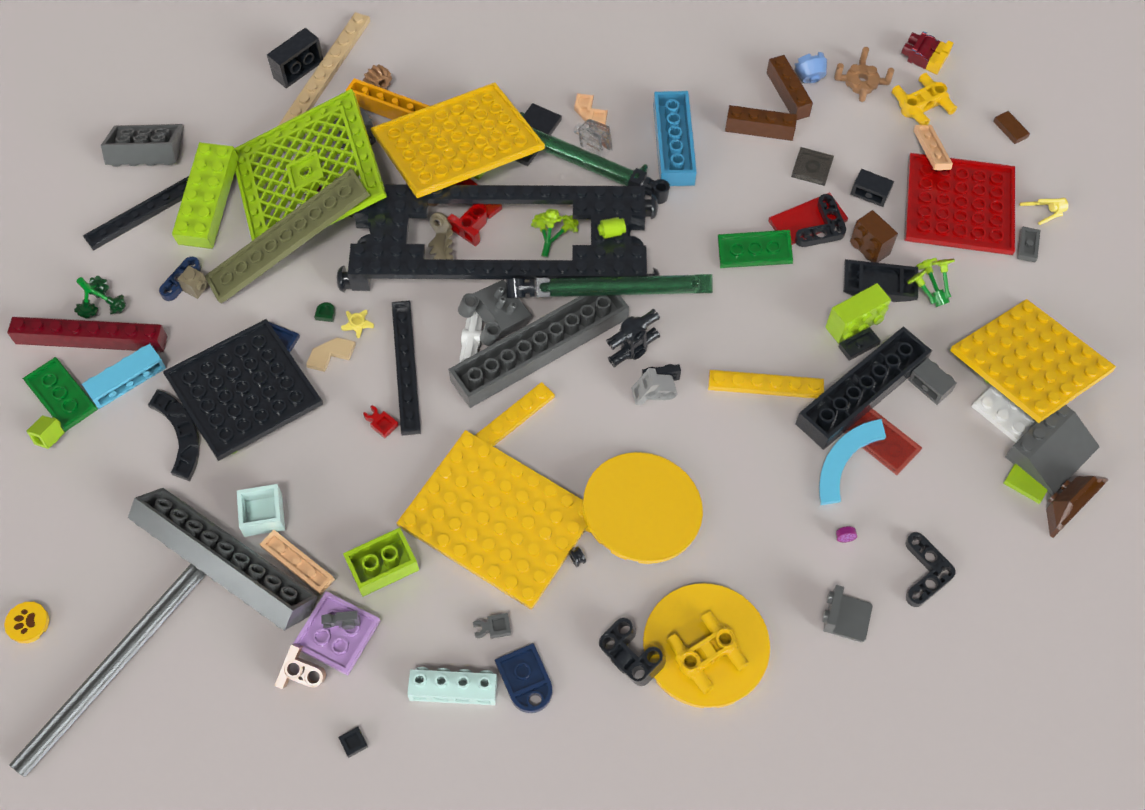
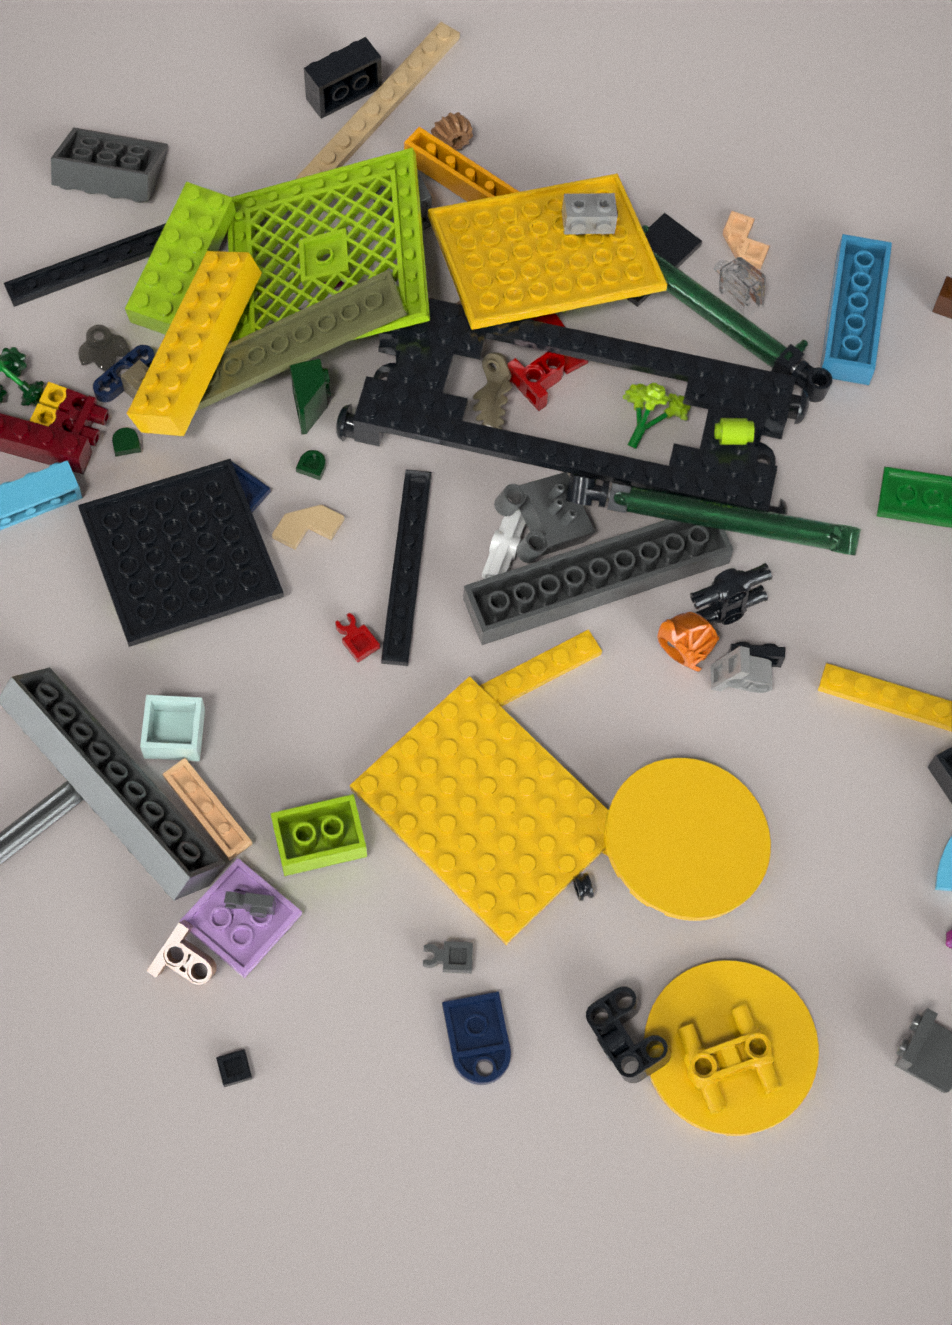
camera: 10 degrees right, 5 degrees up
black tile [148,389,199,482] -> none
light yellow animal [341,310,374,338] -> none
light aqua brick [407,667,497,705] -> none
none -> dark red hips [29,381,109,446]
none -> clear smoke plate [78,325,130,372]
none -> dark green tile [112,427,141,457]
none -> yellow brick [126,251,262,436]
none -> dark green slope [290,359,331,435]
none -> light grey brick [562,193,618,235]
none -> orange piece [657,612,719,672]

